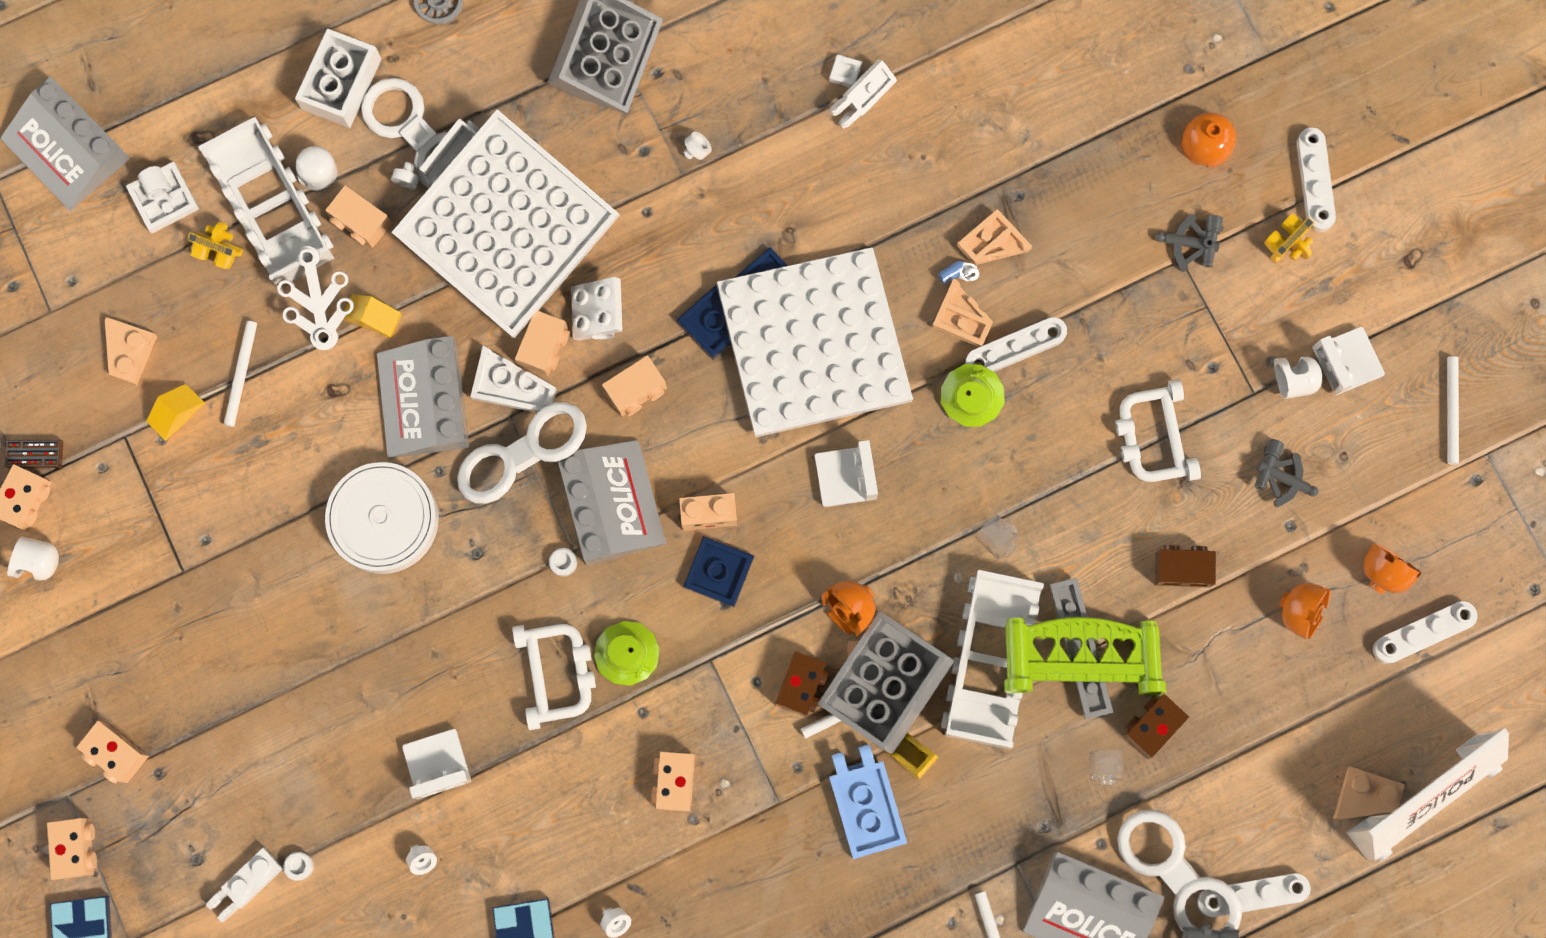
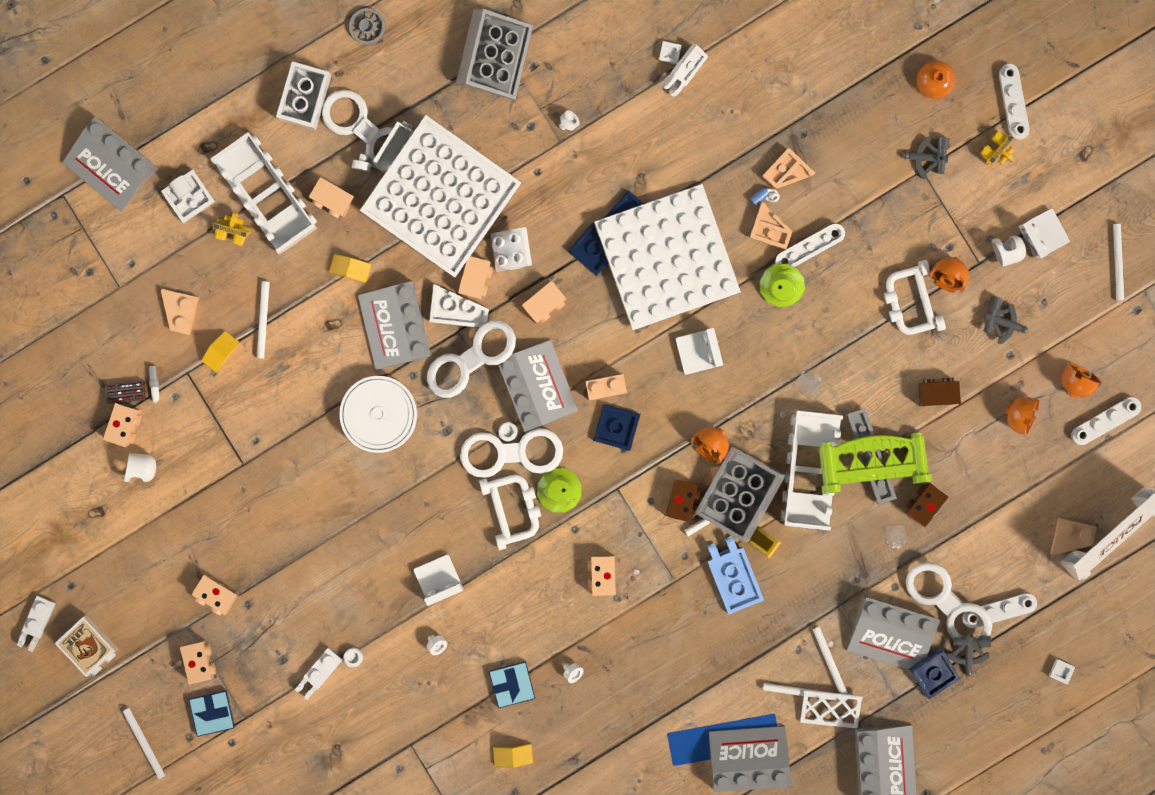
camera: 10 degrees left, 10 degrees up
white plant [277,246,354,350] -> none
white helmet [296,146,338,191] -> none
none -> light grey piece [149,366,159,403]
none -> white bar [460,428,563,478]
none -> orange cylinder [929,257,969,293]

